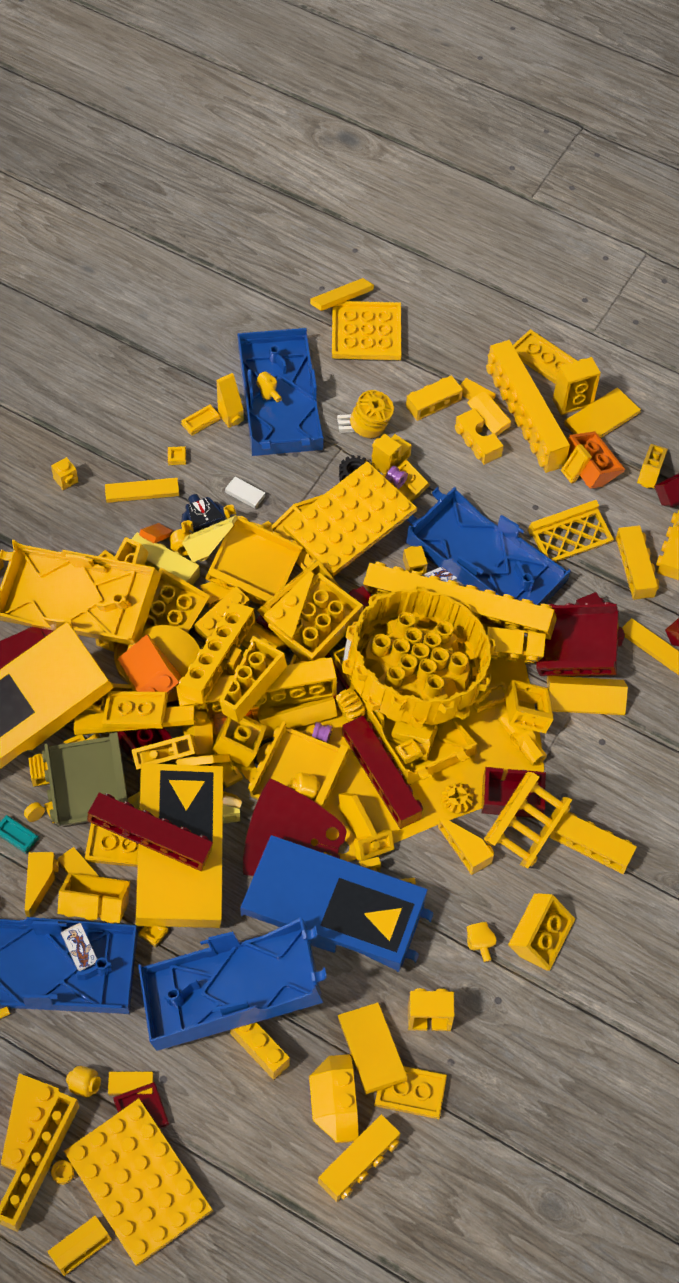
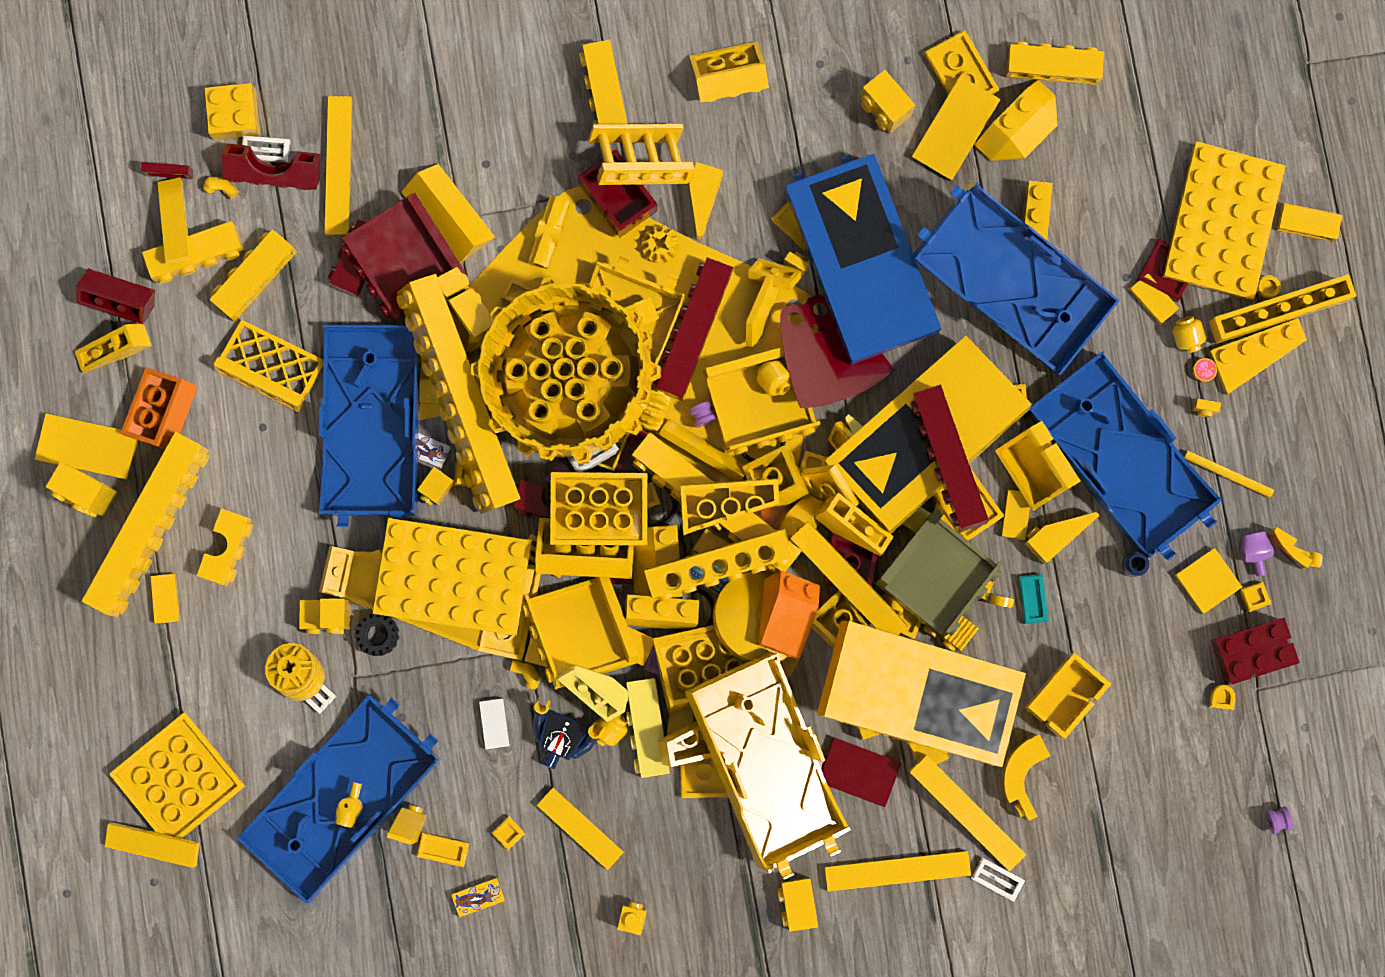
camera: 130 degrees left, 25 degrees up
tile [60,923,97,971] -> none
yellow tile [102,691,168,728] -> none
orange tile [139,523,174,543] -> none
yellow tile [227,648,242,675] -> none
yellow wing [264,571,314,641] -> none
medium lavender wheel [385,466,408,489] -> none
yellow tile [396,738,423,764] -> none
yellow brick [406,375,463,421] -> none
yellow piece [466,922,496,962] -> none
yellow piece [467,390,511,437] -> none
yellow window [505,679,554,733] -> none
yellow tile [513,329,577,385] -> none
yellow tile [561,444,592,483] -> none
none -> tile [452,878,505,918]
none -> yellow plate [1191,399,1221,418]
none -> tile [1192,358,1217,383]

